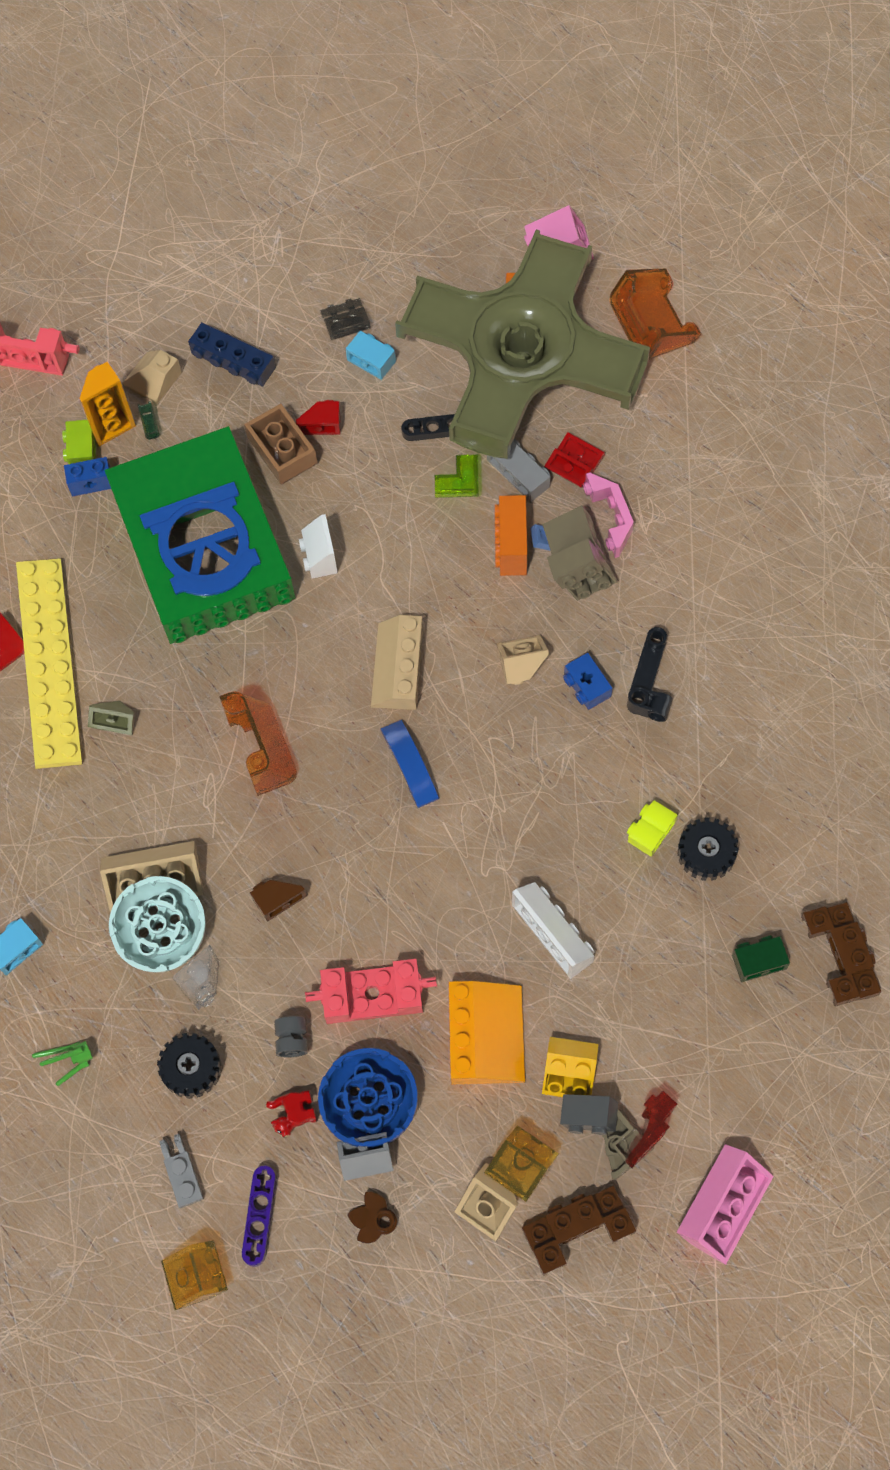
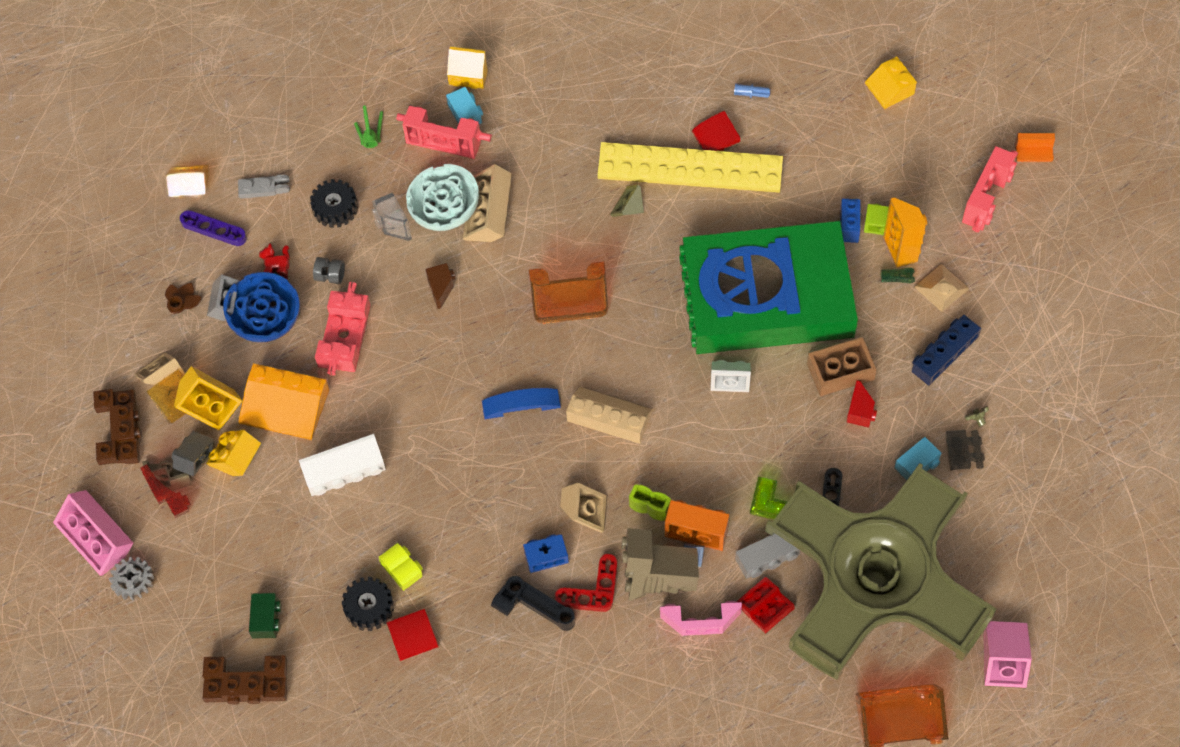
camera: 105 degrees right, 5 degrees down
none -> light grey gear [109,557,154,600]
none -> yellow slope [174,366,242,430]
none -> red slope [386,609,438,661]
none -> coral brick [396,106,492,159]
none -> red beam [555,554,617,612]
none -> lime brick [629,485,671,521]
none -> olive plant [965,406,989,427]

